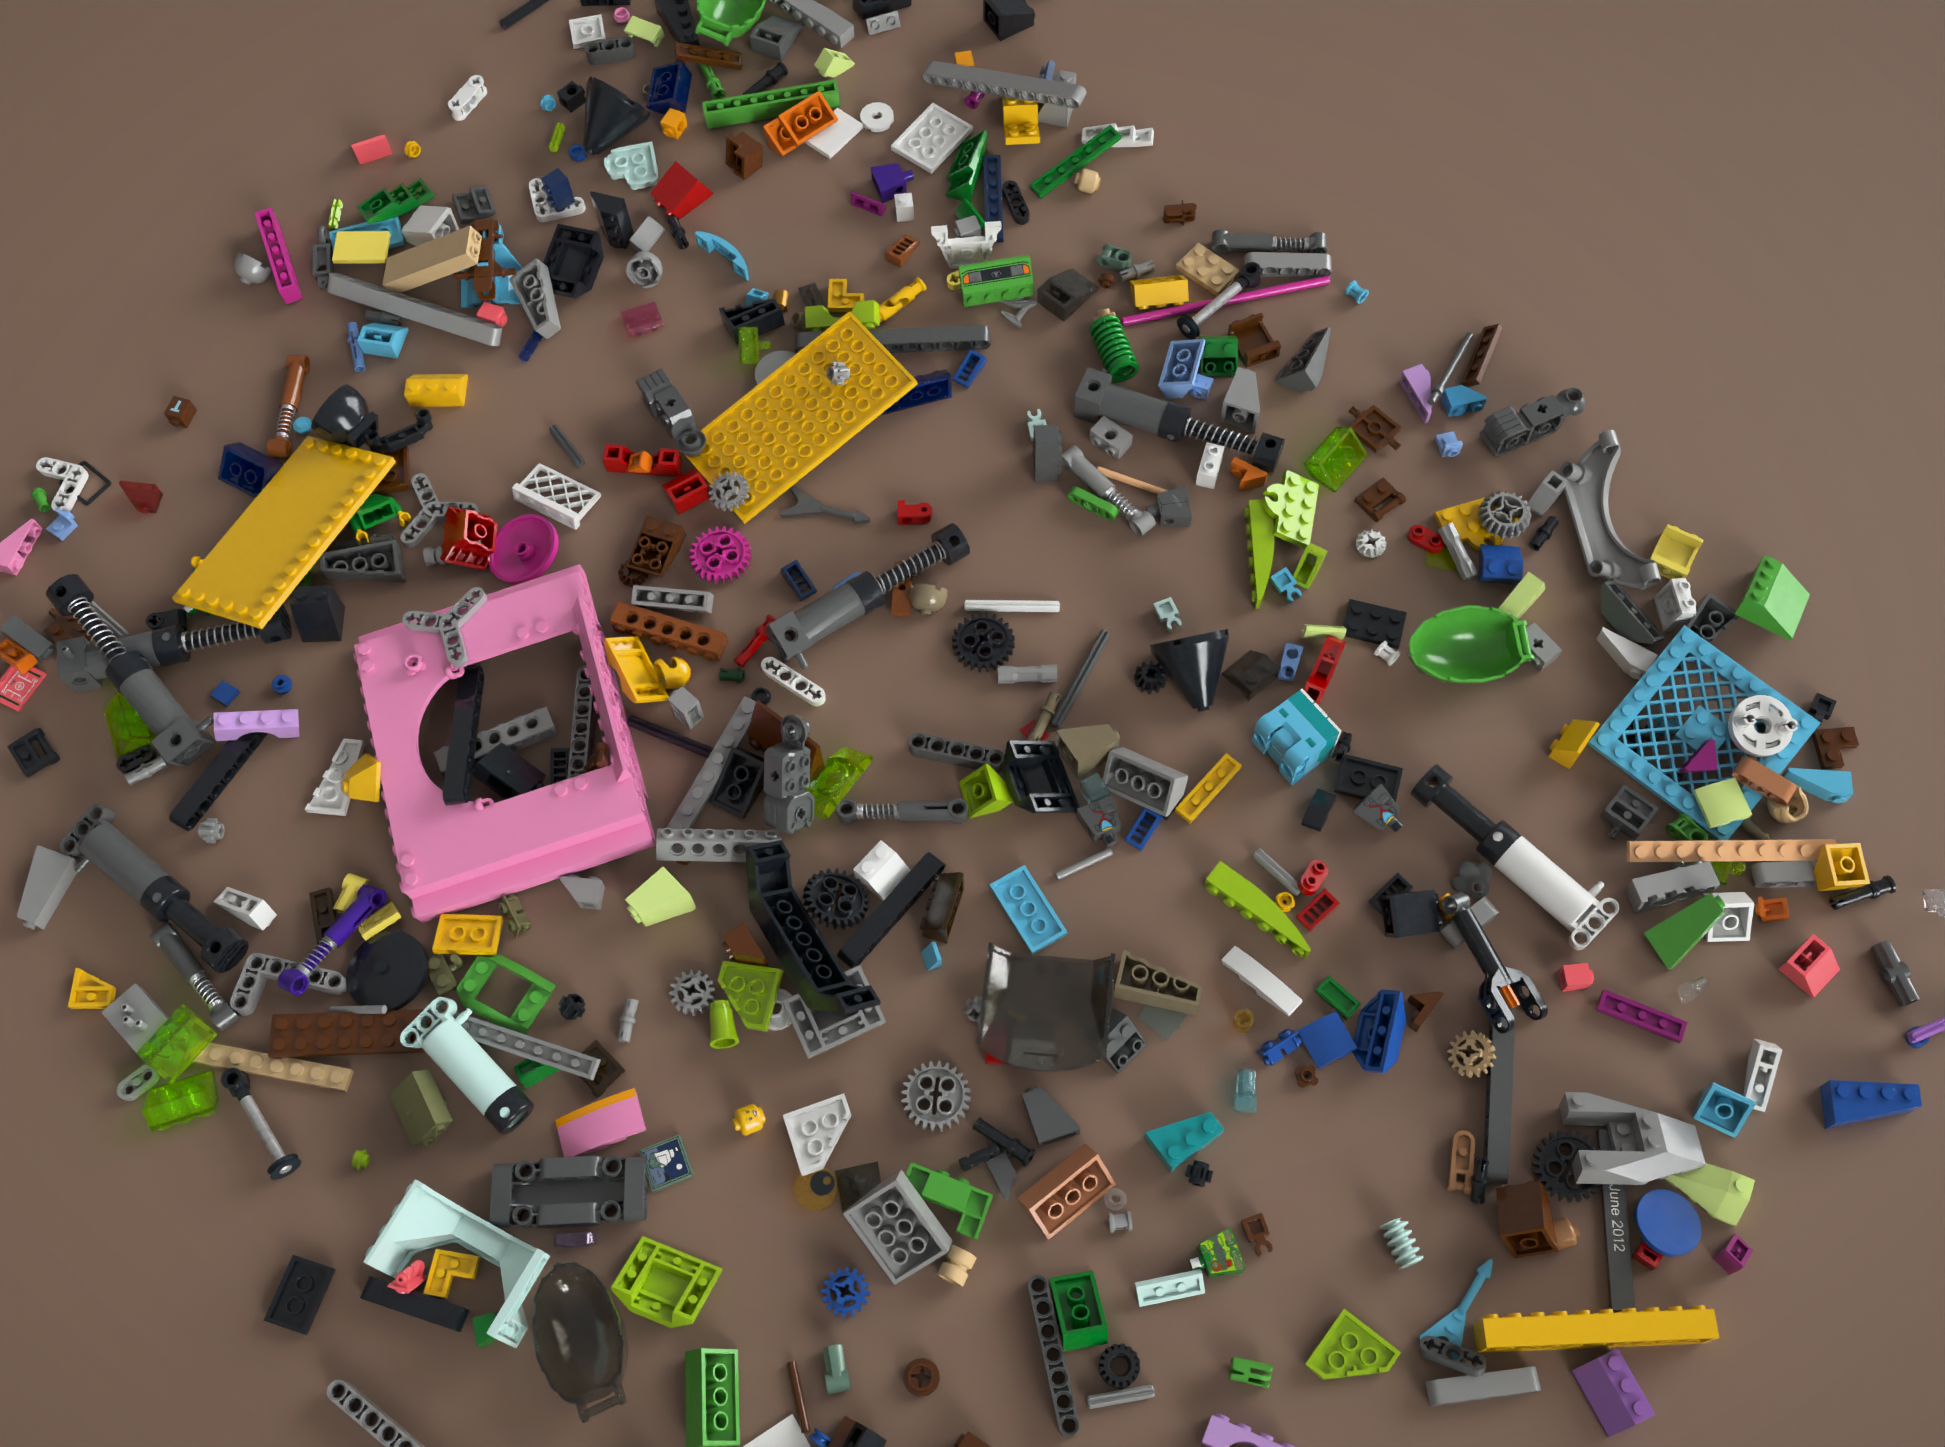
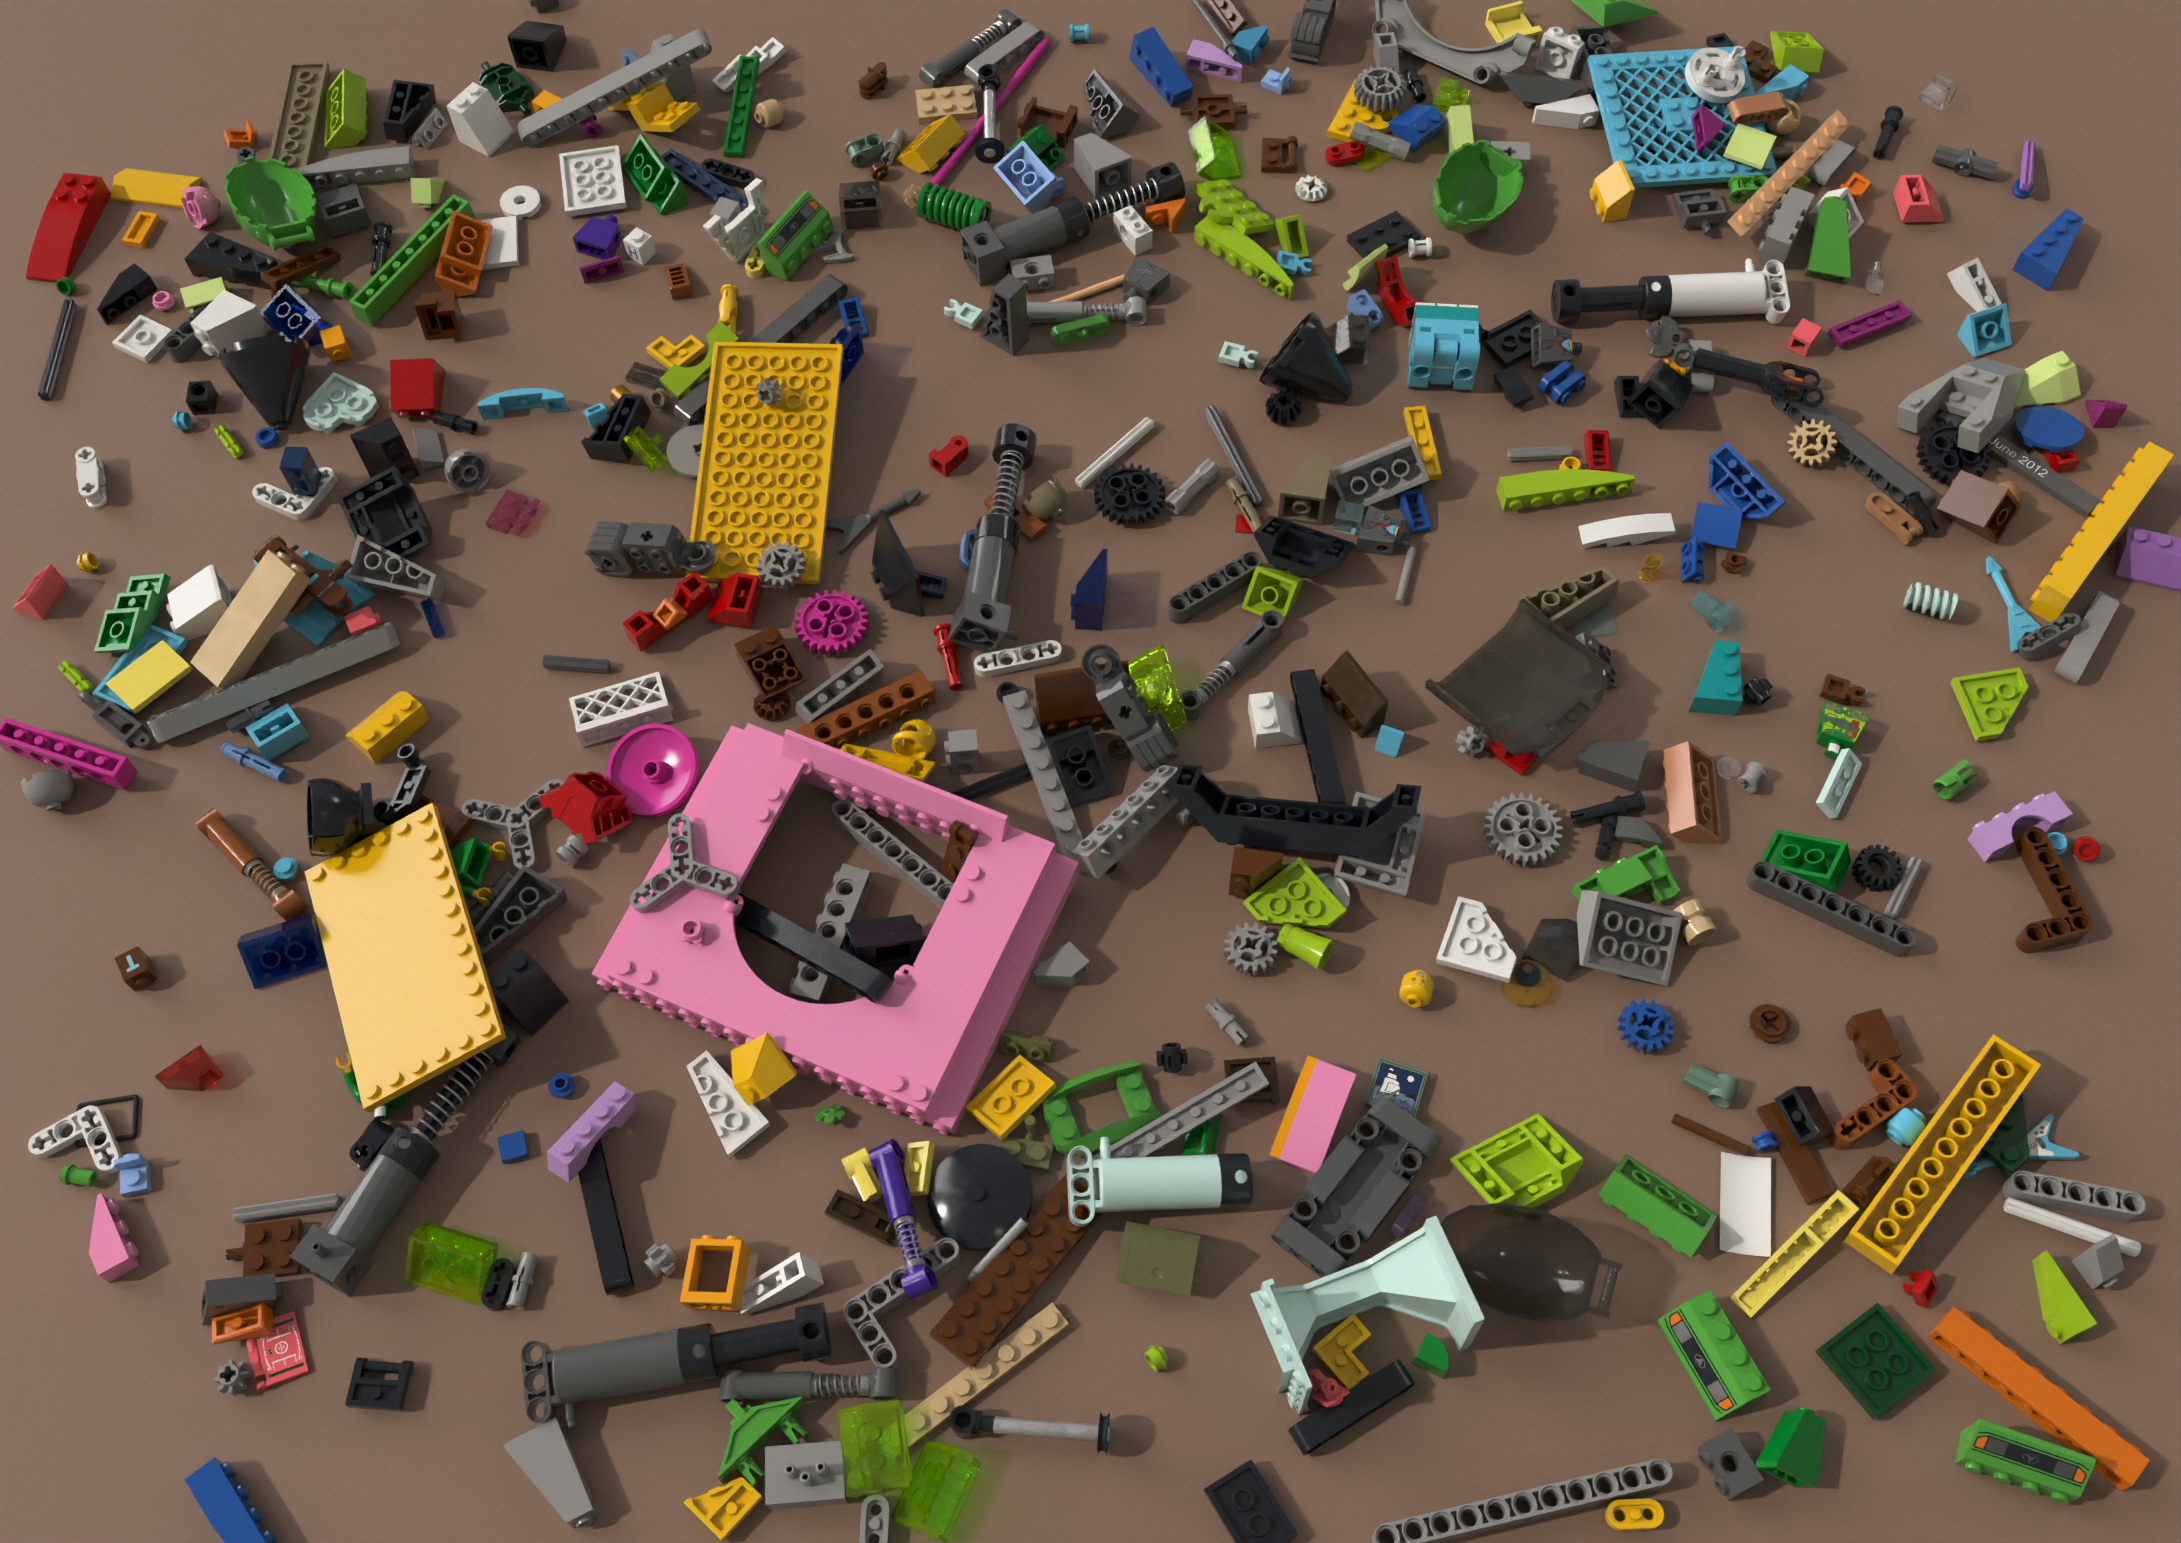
camera: 50 degrees left, 5 degrees down
piece [46,574,216,768] -> none
dark grey slope [452,186,496,225] -> none
black slope [550,748,570,785] -> none
yellowish green slope [625,867,696,927] -> none
dark green pin [719,668,745,683] -> none
black gear [802,868,870,930] -> none
green tile [954,199,985,229] -> none
medium azure plate [989,865,1068,955] -> none
red plate [1297,860,1328,895] -> none
green tile [1314,975,1361,1020] -> none
reddish brown slope [1407,991,1443,1032] -> none
yellow slope [1814,843,1870,891] -> none
none -> white slope [190,290,269,358]
none -> white slope [447,82,515,157]
none -> dark green plate [477,61,535,116]
none -> light orange window [680,1235,751,1311]
none -> bright green connector [718,1397,809,1487]
none -> bright green plant [815,1105,845,1124]
none -> black slope [870,509,925,617]
none -> clear blue slope [1070,549,1108,631]
none -> blue wedge [1129,26,1193,107]
none -> clear neon green plate [1432,77,1470,113]
none -> blue brick [1538,360,1587,404]
none -> lime slope [1770,31,1824,75]

